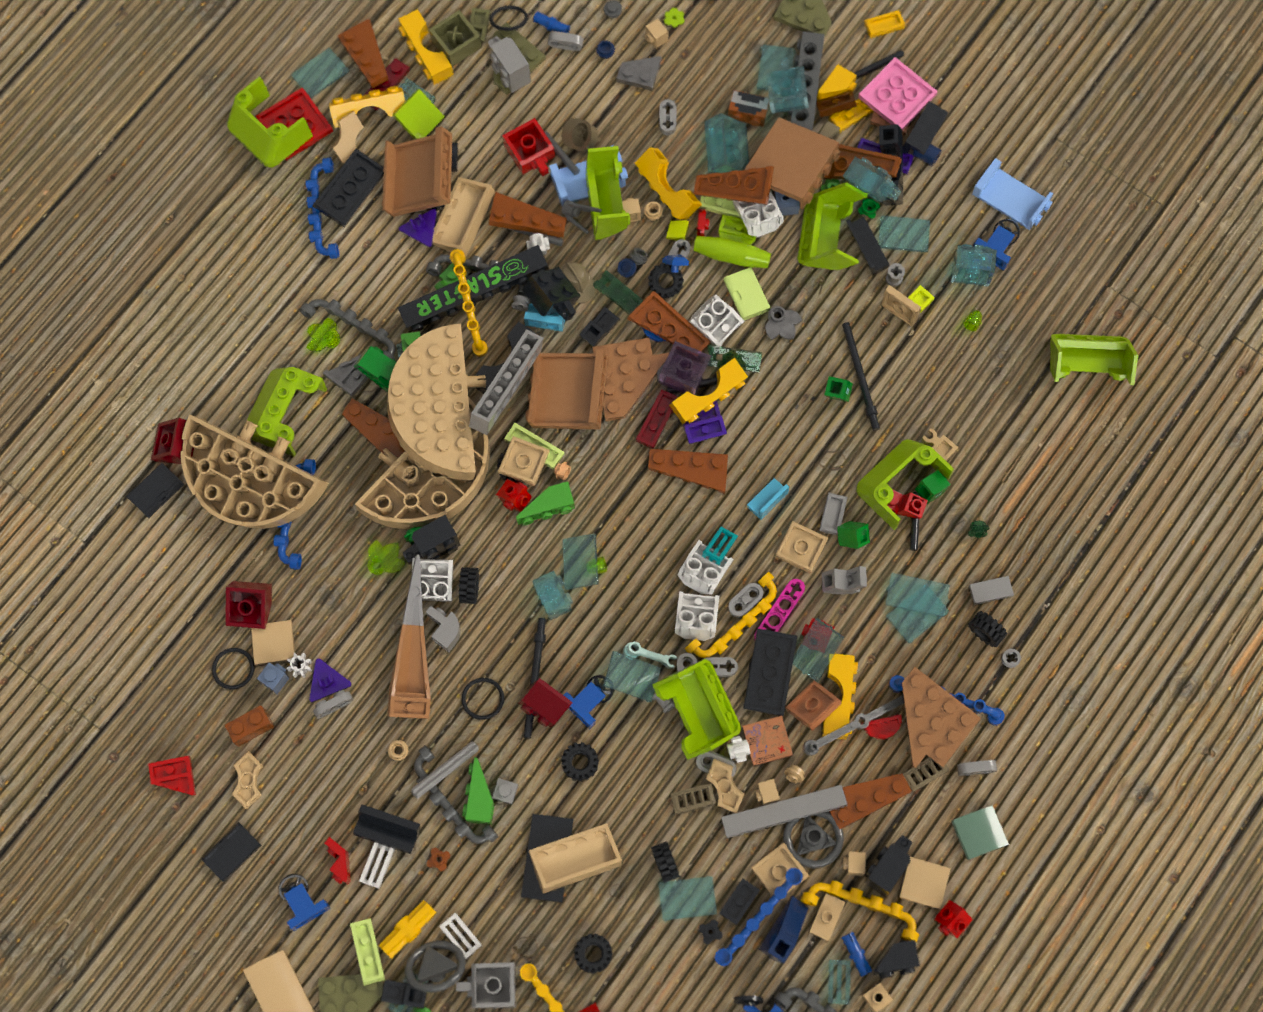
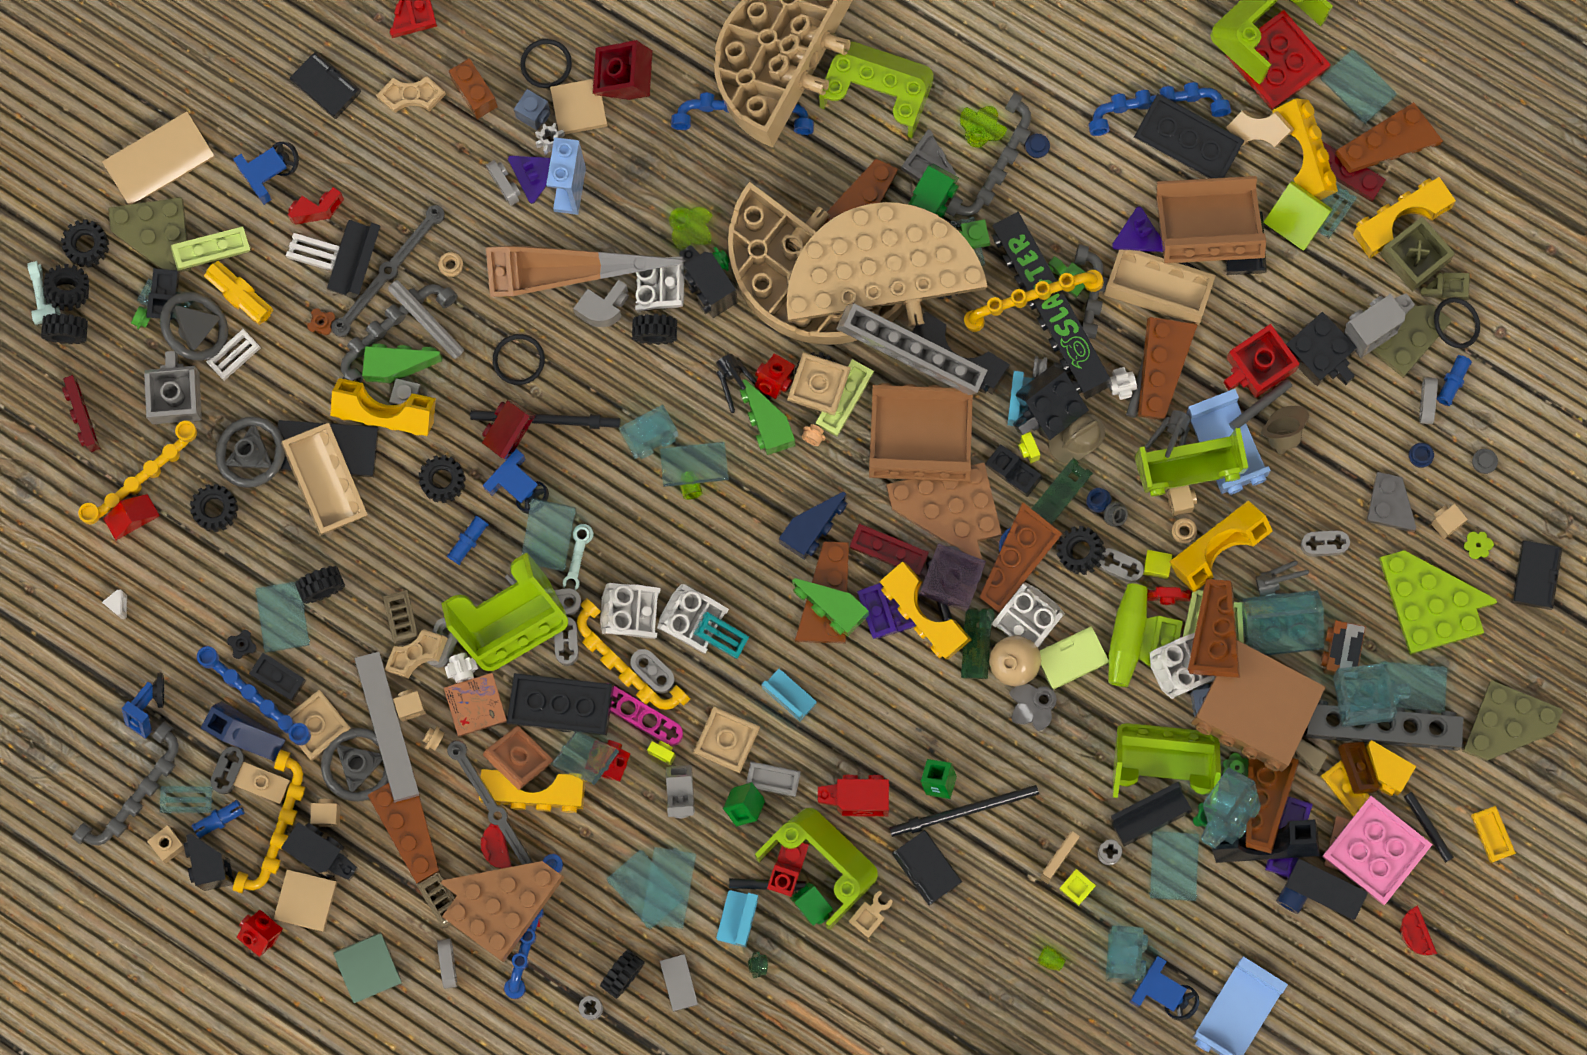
camera: 90 degrees right, 5 degrees up
blue piece [662,255,689,272] -> none
none -> dark grey beam [210,747,245,794]
none -> dark grey piece [215,417,285,488]
none -> yellow arch [330,378,436,436]
none -> dark grey piece [332,205,445,338]
none -> blue pin [447,516,489,566]
none -> light blue panel [546,137,586,215]
none -> neon yellow plate [647,741,676,765]
none -> black plant [716,354,772,413]
none -> medium azure panel [716,890,759,948]
none -> dark blue slope [779,492,848,560]
none -> bright green slope [792,578,869,637]
none -> red hinge [817,775,889,817]
none -> black piece [892,830,962,906]
none -> tan cylinder [989,635,1042,687]
none -> neon yellow plate [1018,432,1041,464]
none -> dark blue plate [1025,134,1050,158]
none -> dark grey plant [1256,560,1318,600]
none -> black hinge [1286,312,1357,386]
none -> lime wing [1379,550,1497,655]
none -> red plate [1400,905,1437,956]

